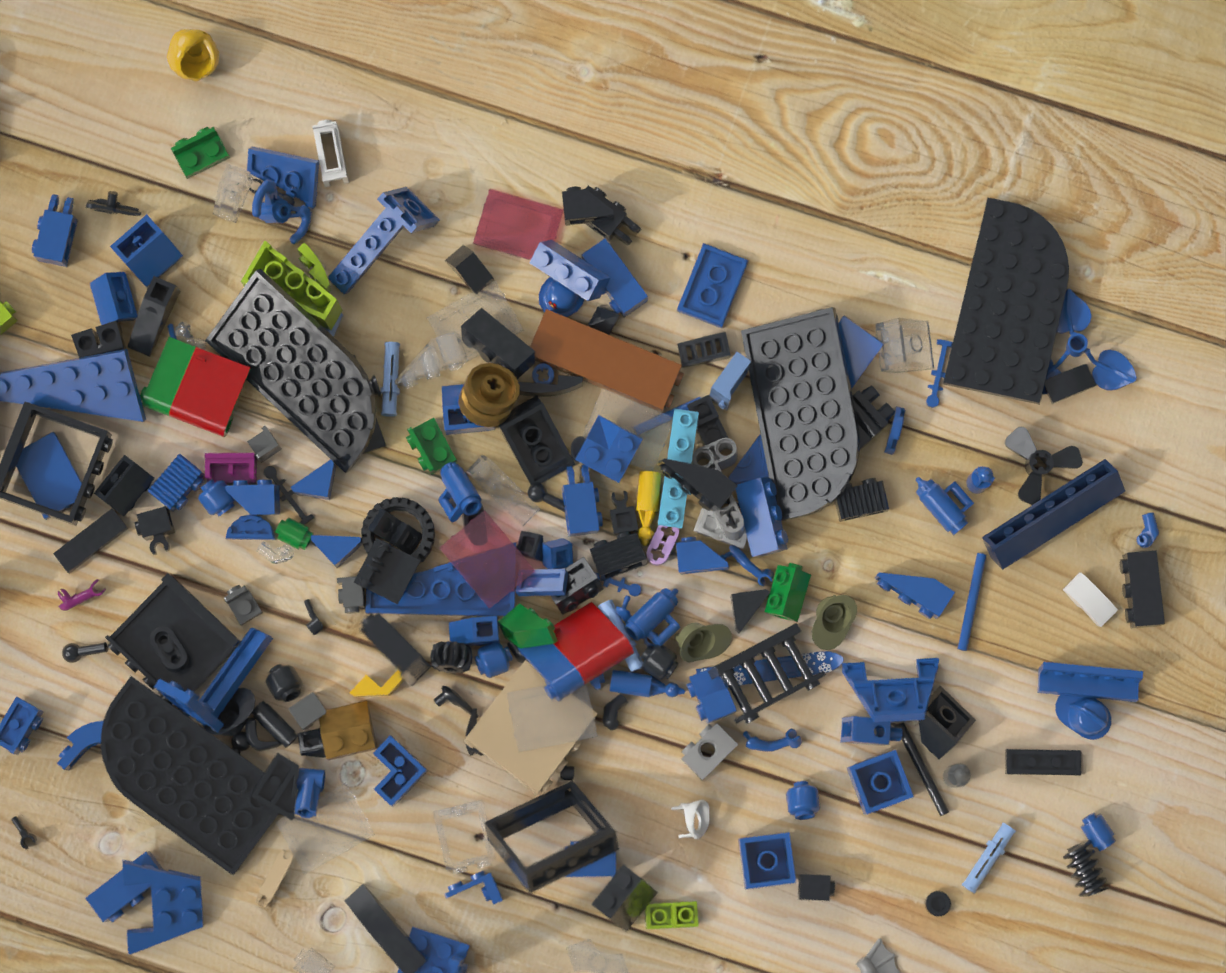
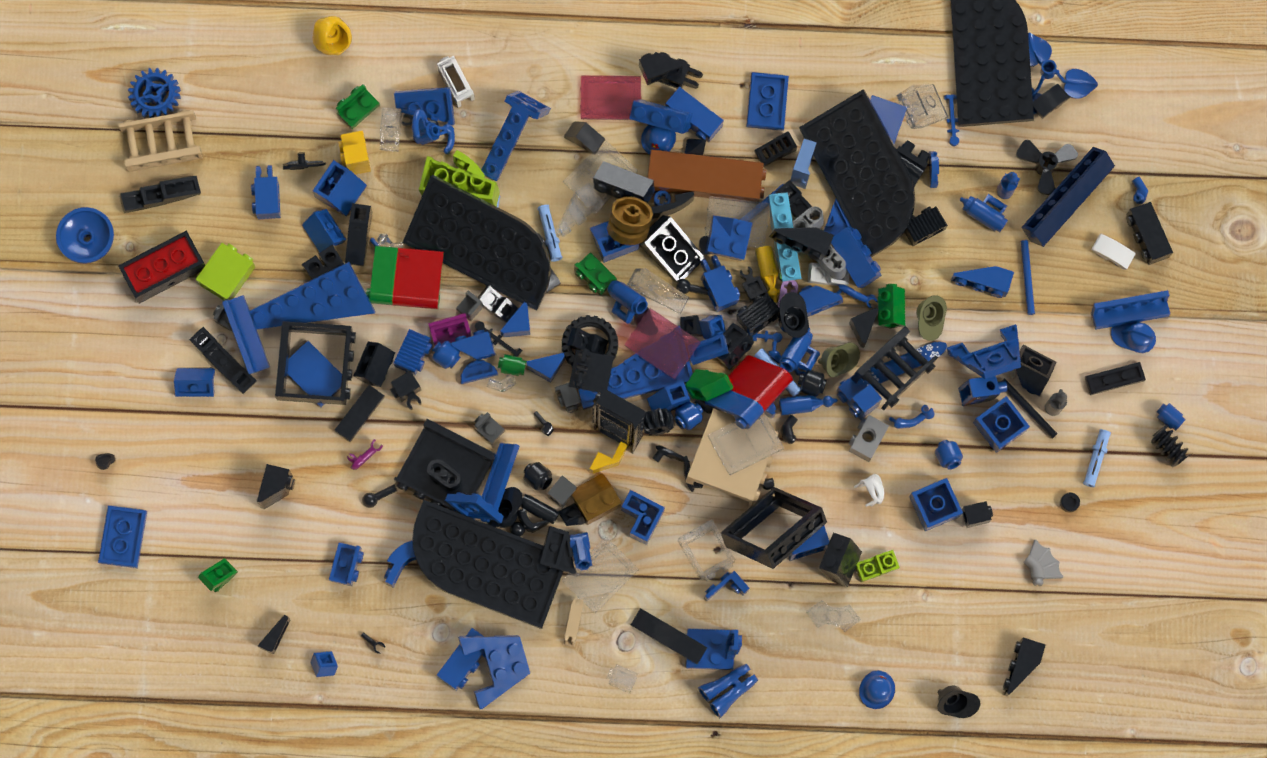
camera: 20 degrees left, 5 degrees down
none -> yellow brick [338,130,371,175]
none -> slope [478,285,519,323]
none -> black piece [778,292,809,338]

